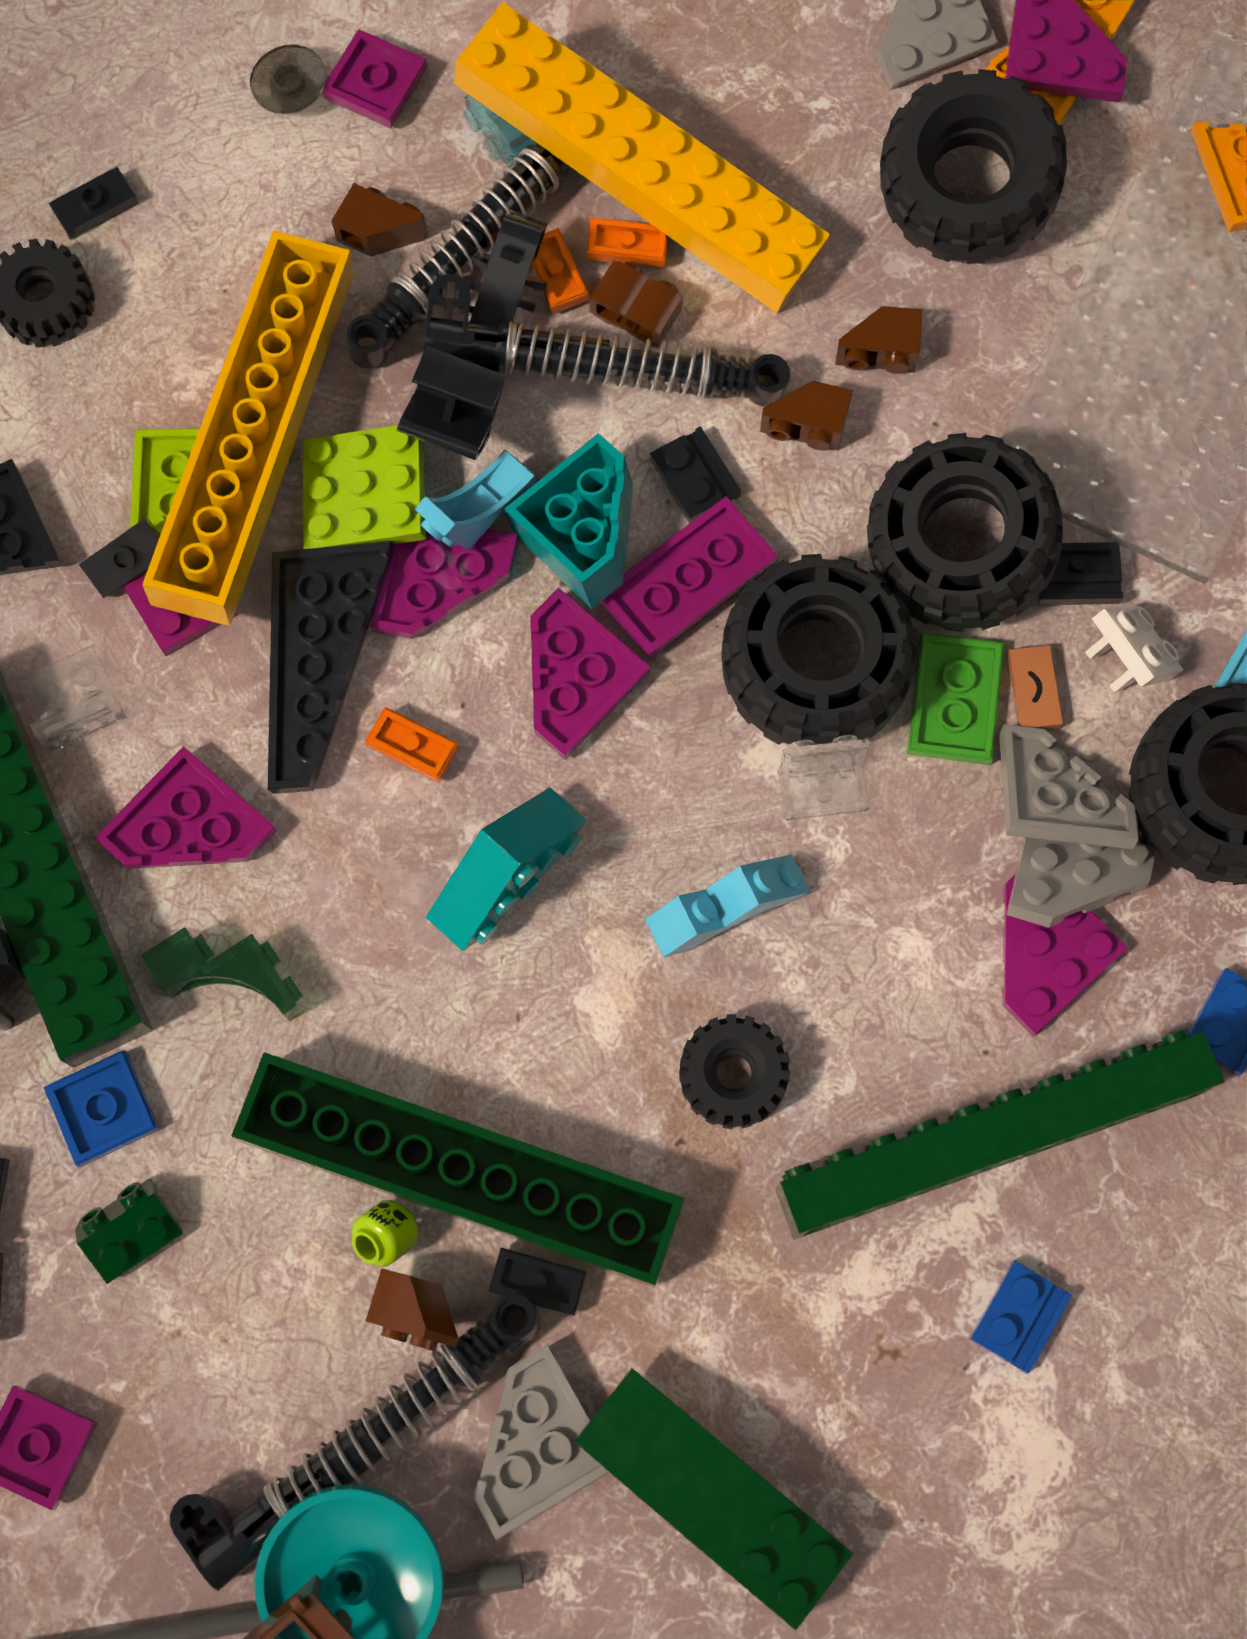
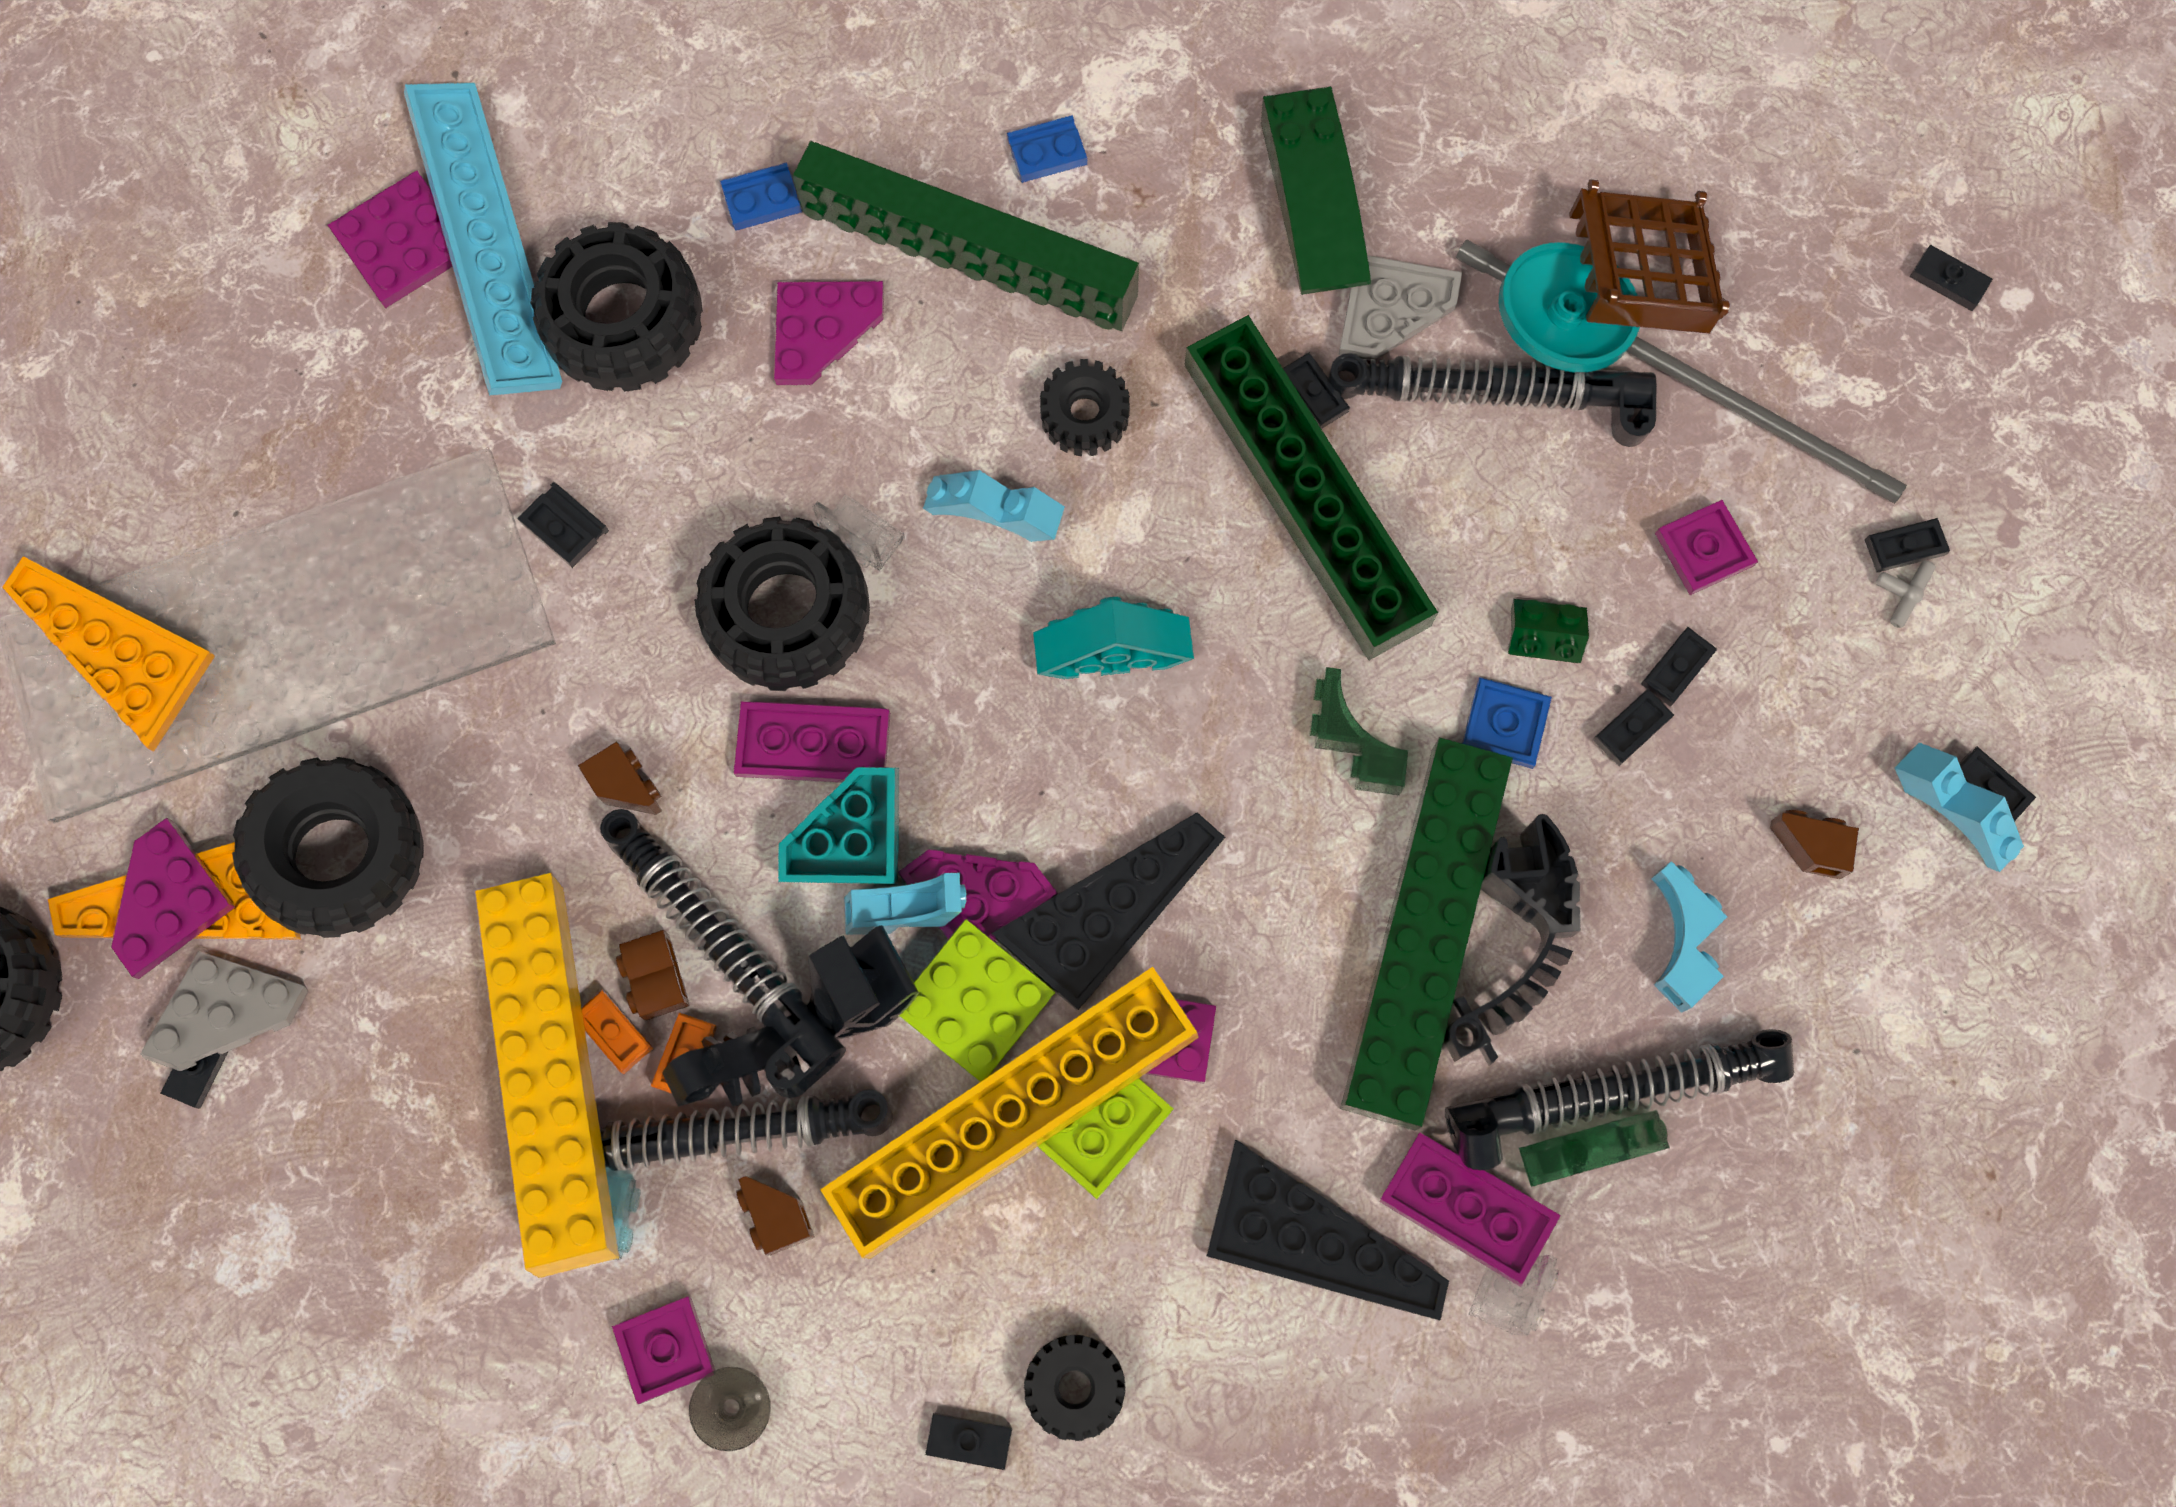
camera: 140 degrees left, 0 degrees up
clear bracket [17,646,127,753] -> none
black plate [79,517,160,598] -> none
magenta plate [95,746,277,869] -> none
lime head [352,1200,418,1267] -> none
orange plate [364,707,459,783] -> none
reddish brown slope [366,1268,459,1352] -> none
magenta plate [530,587,650,760] -> none
black plate [650,426,741,524] -> none
reddish brown slope [835,306,922,374] -> none
black tyre [867,433,1063,632] -> none
bright green tile [907,632,1004,765] -> none
light grey plate [999,724,1139,849] -> none
light grey plate [1006,837,1156,928] -> none
nougat tile [1007,645,1063,730] -> none
white plate [1085,604,1183,693] -> none

